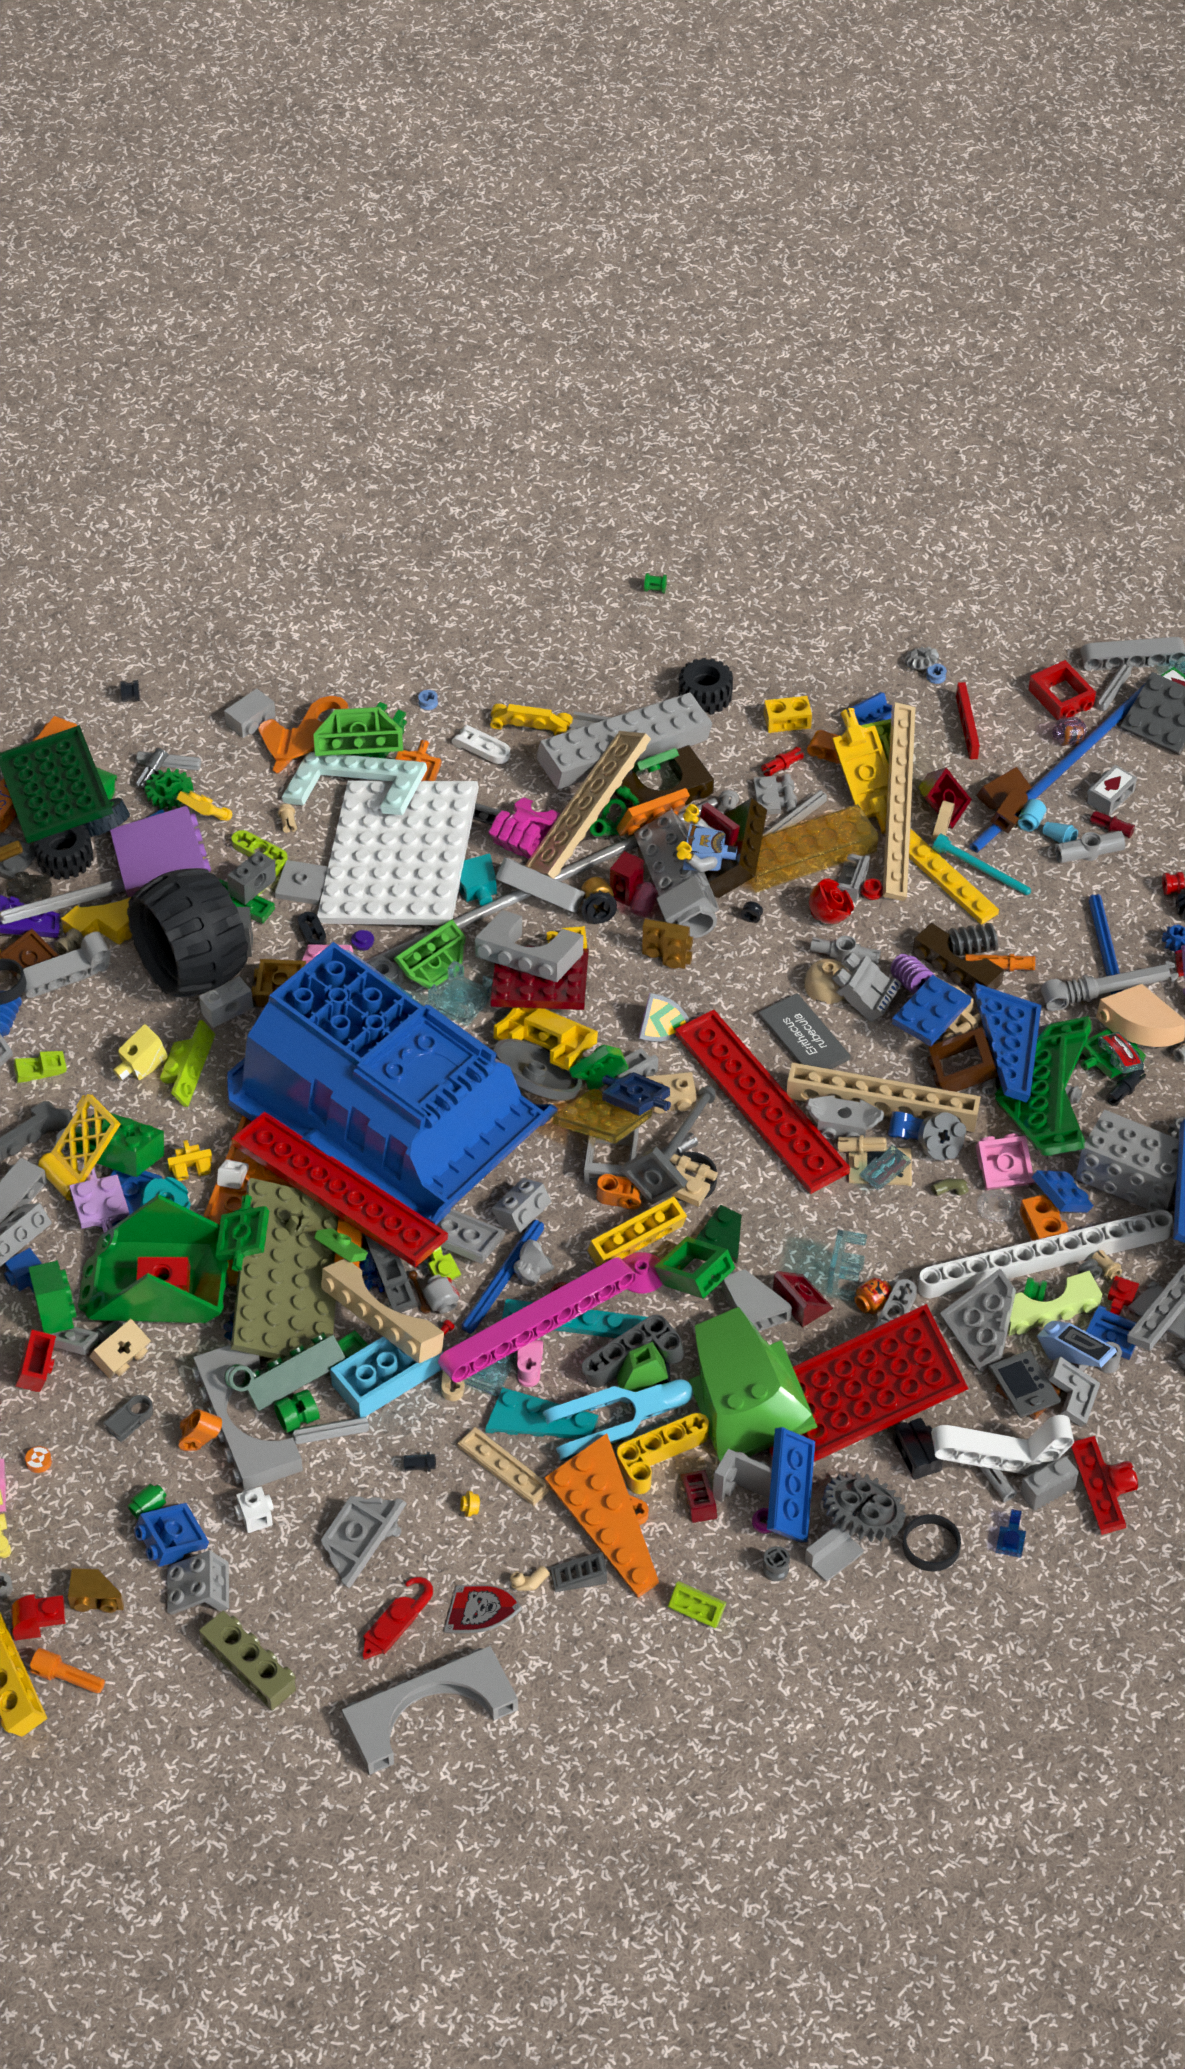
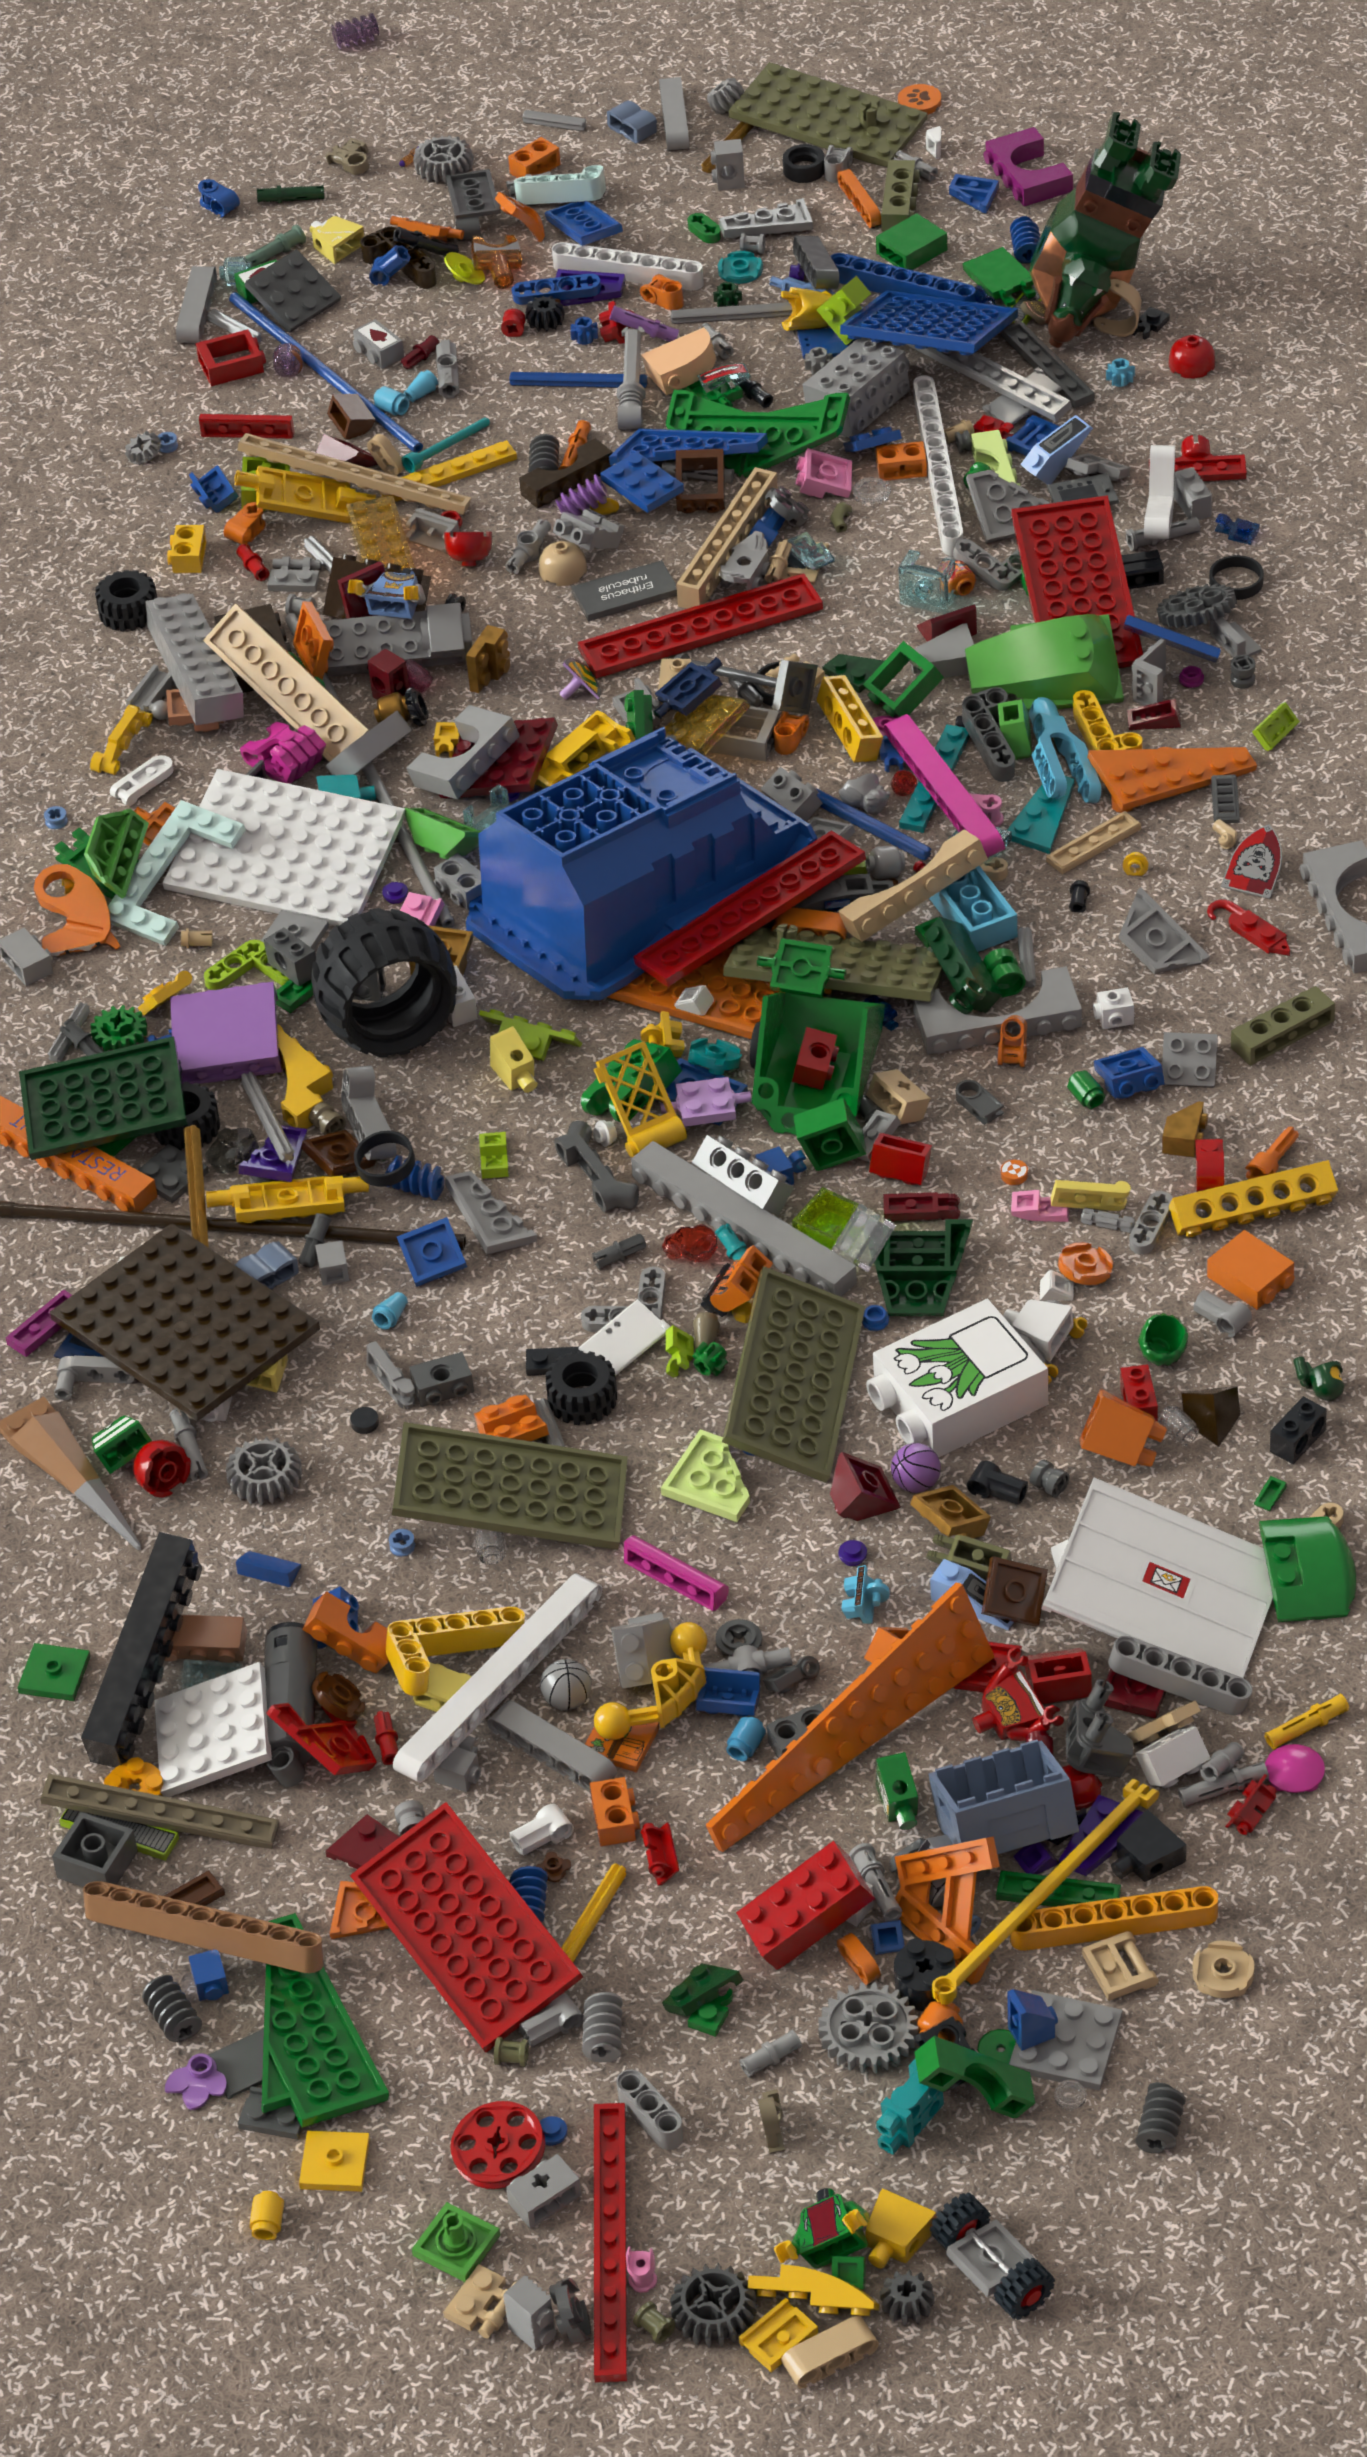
camera: 75 degrees left, 5 degrees down
bright green plate [314,1228,368,1262] -> none
reddish brown leg [990,788,1028,834] -> none

